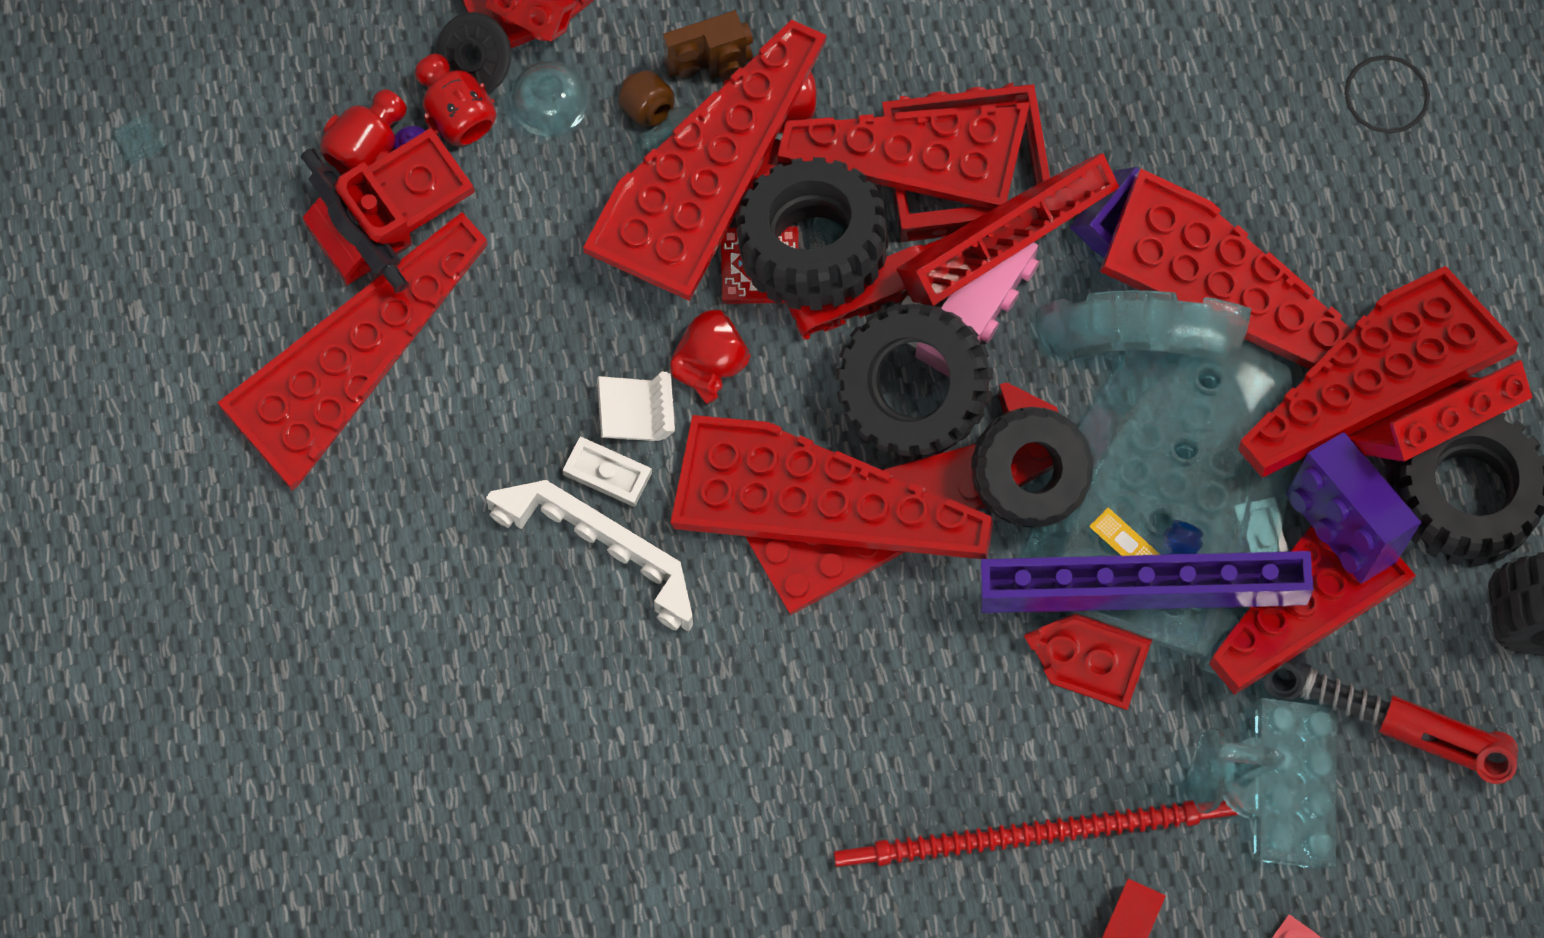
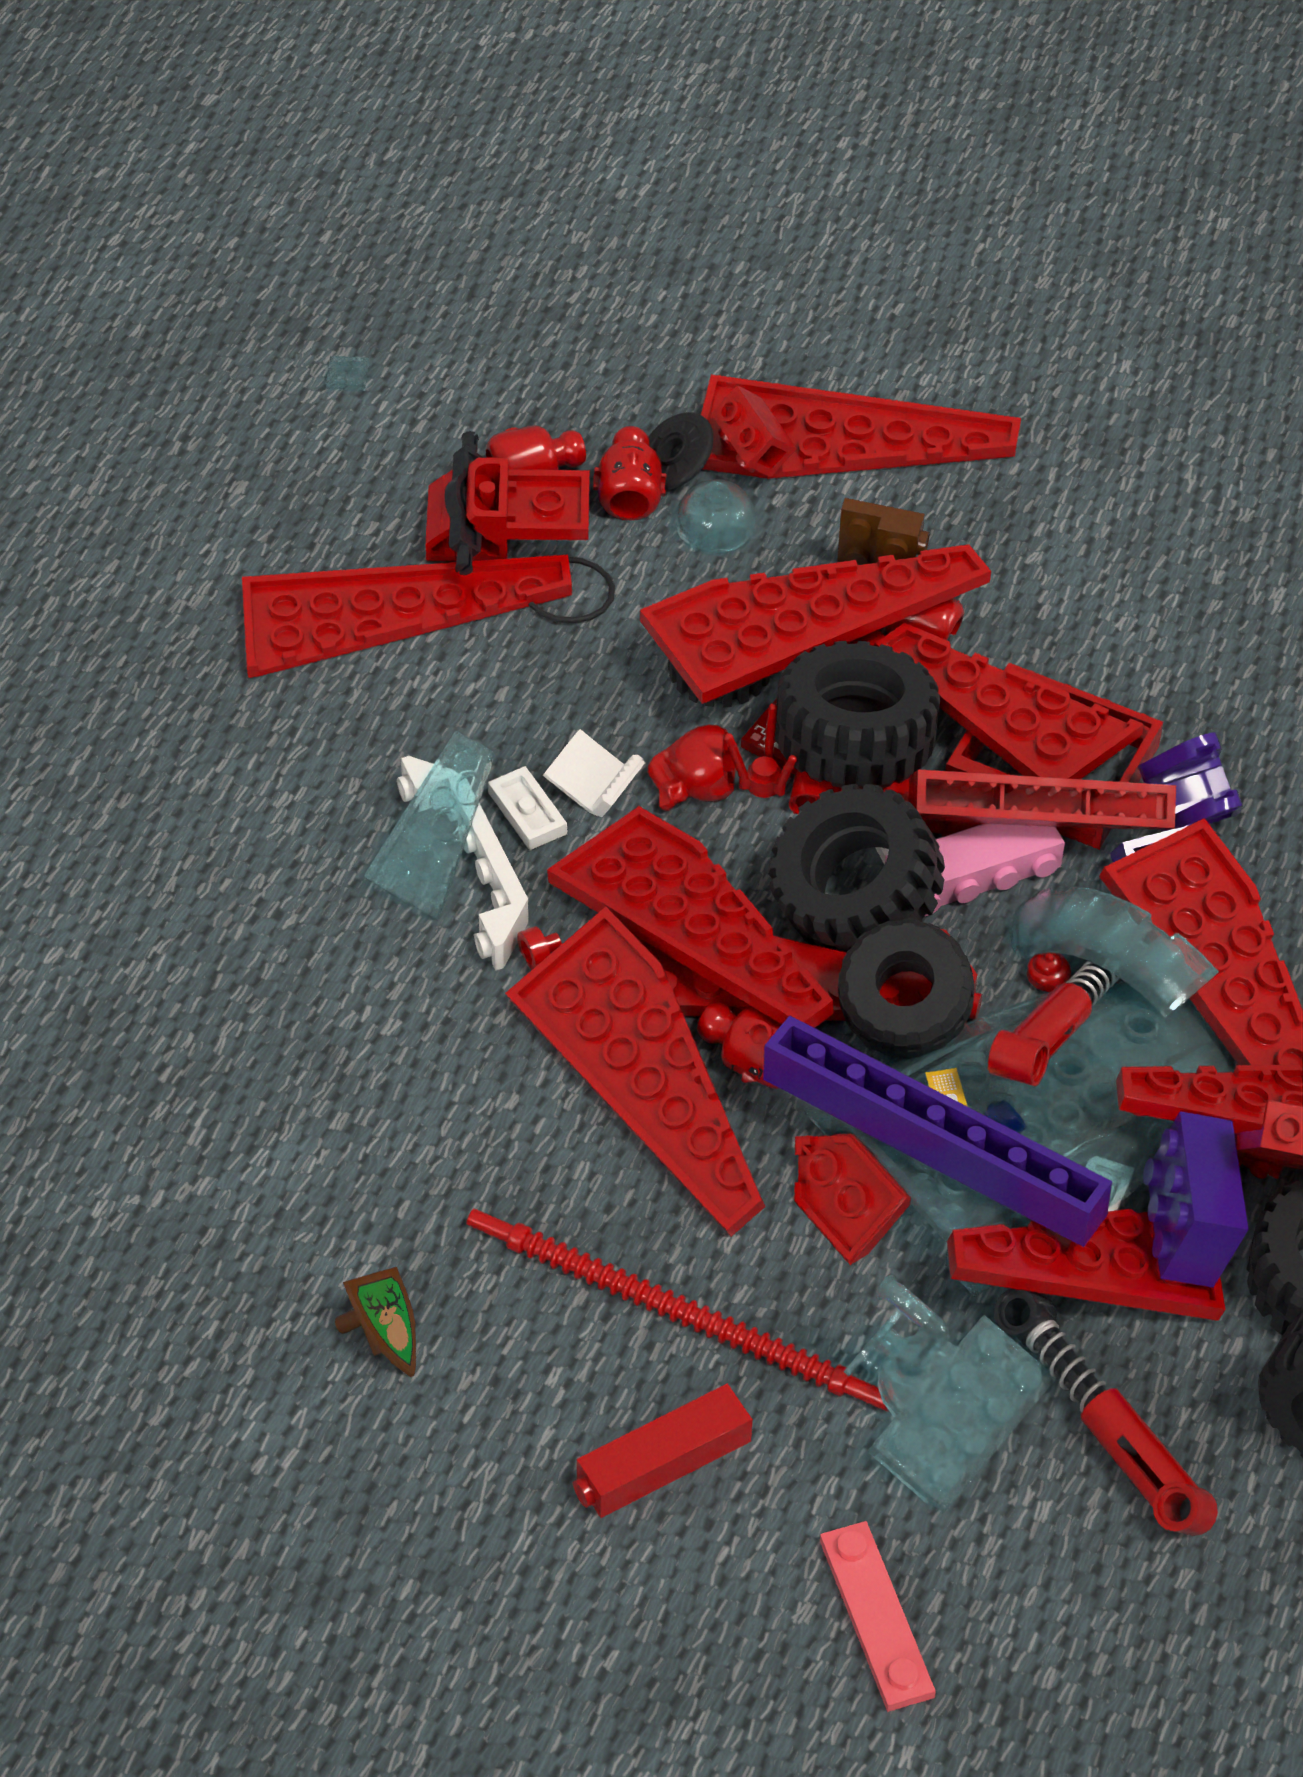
camera: 35 degrees right, 20 degrees down
reddish brown head [618,70,675,127] -> none
none -> clear light blue wing [364,730,495,921]
none -> red wing [505,906,766,1237]
none -> red tile [517,926,562,970]
none -> black piece [529,557,615,623]
none -> red piece [697,1002,782,1089]
none -> red plant [725,703,797,798]
none -> red piece [988,930,1145,1087]
none -> red plate [1026,950,1071,992]
none -> dark purple piece [1138,732,1243,832]

